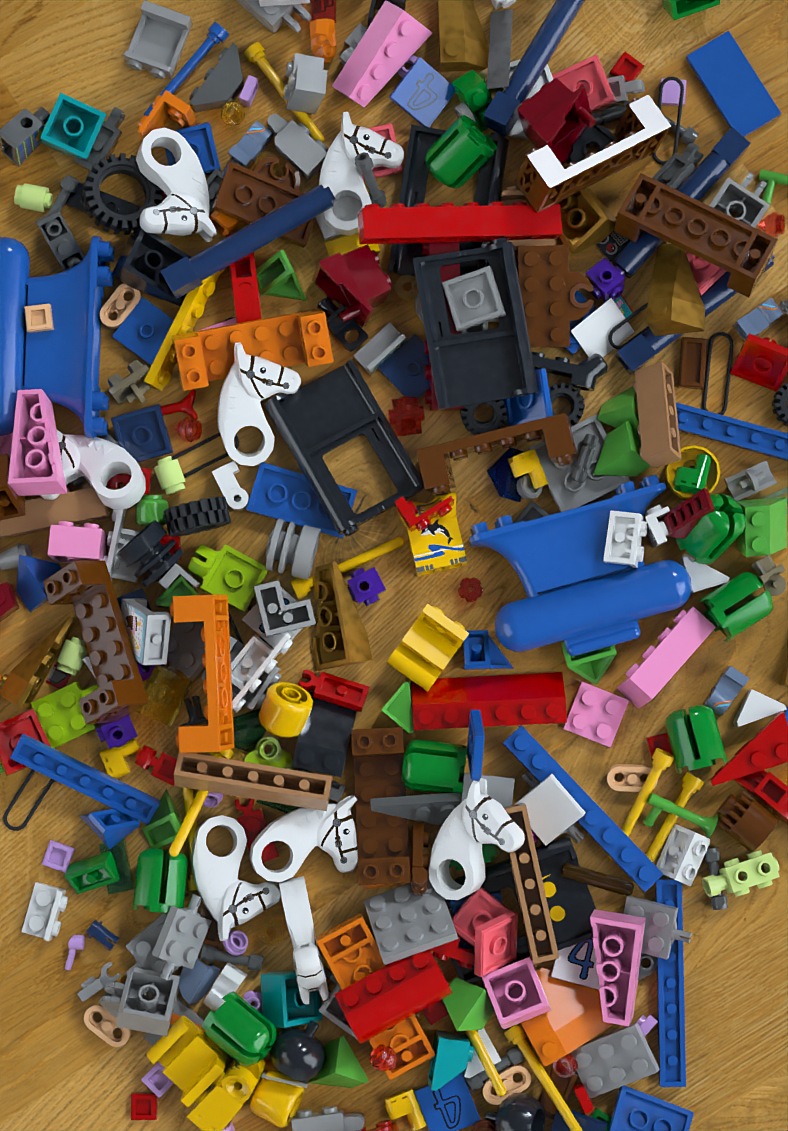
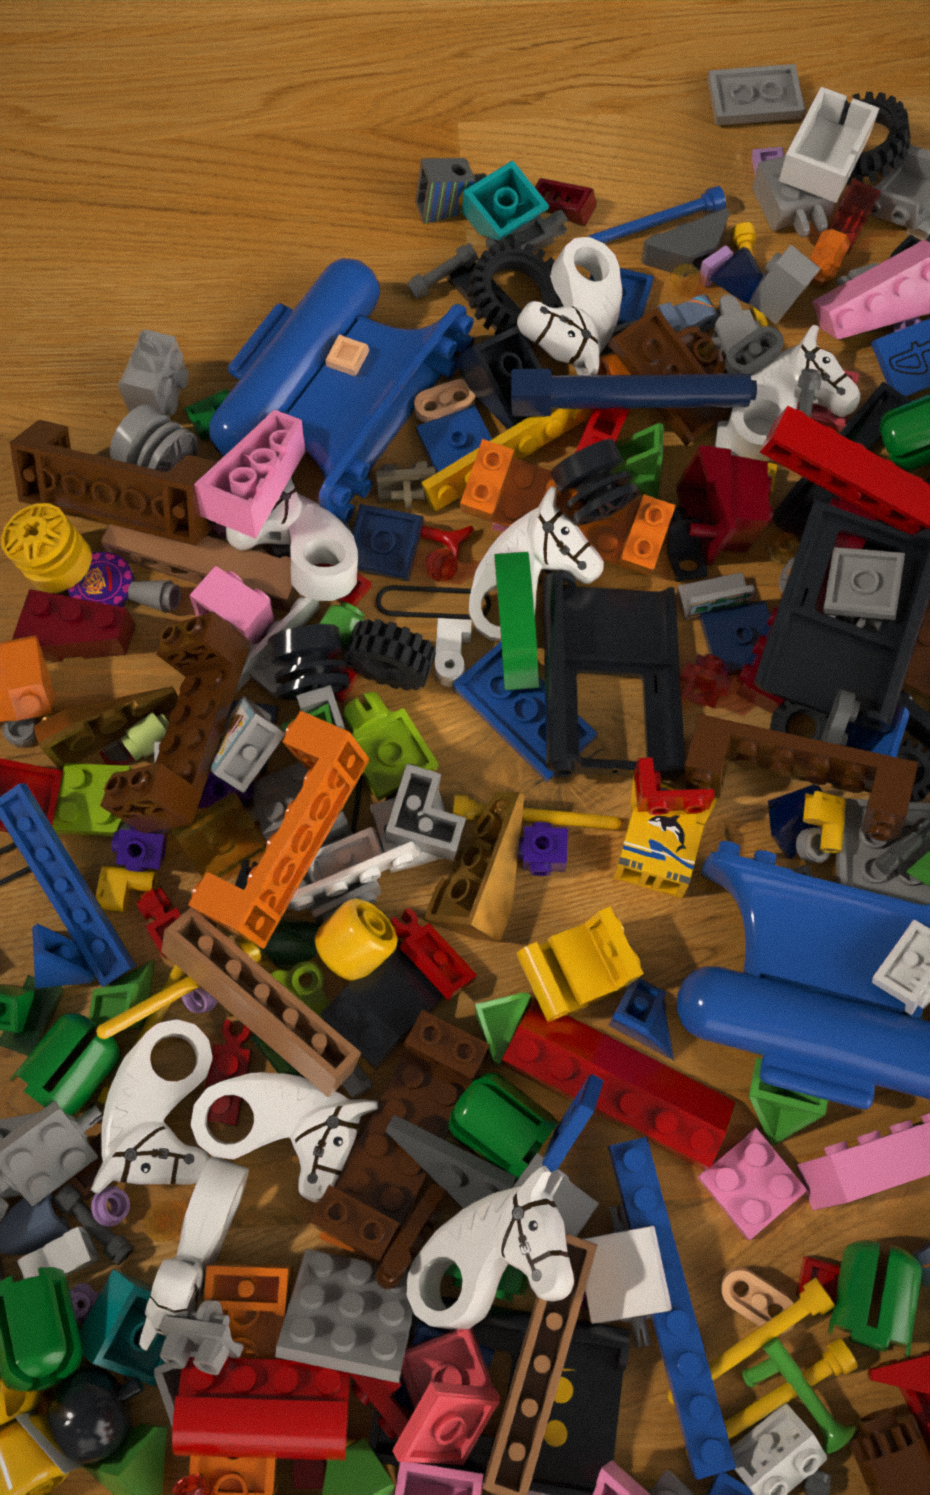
camera: 30 degrees right, 15 degrees down
yellowish green brick [14,183,53,212] -> none
blue slope [16,555,62,612] -> none
dark grey slope [36,209,85,271] -> none
light grey panel [123,0,193,79] -> none
orange bracket [138,90,196,141] -> none
yellowish green brick [154,456,186,495] -> none
light grey wheel [265,518,321,580] -> none
clear red plate [458,577,483,602] -> none
dark brown axle [560,863,634,896] -> none
none -> light grey hips [159,1300,244,1375]
none -> green slope [494,551,539,691]
none -> dark red slope [535,178,597,226]
none -> black wheel [550,439,640,526]
none -> clear blue slope [709,246,763,304]
none -> dark grey plate [725,326,784,375]
none -> dark grey plate [820,689,860,746]

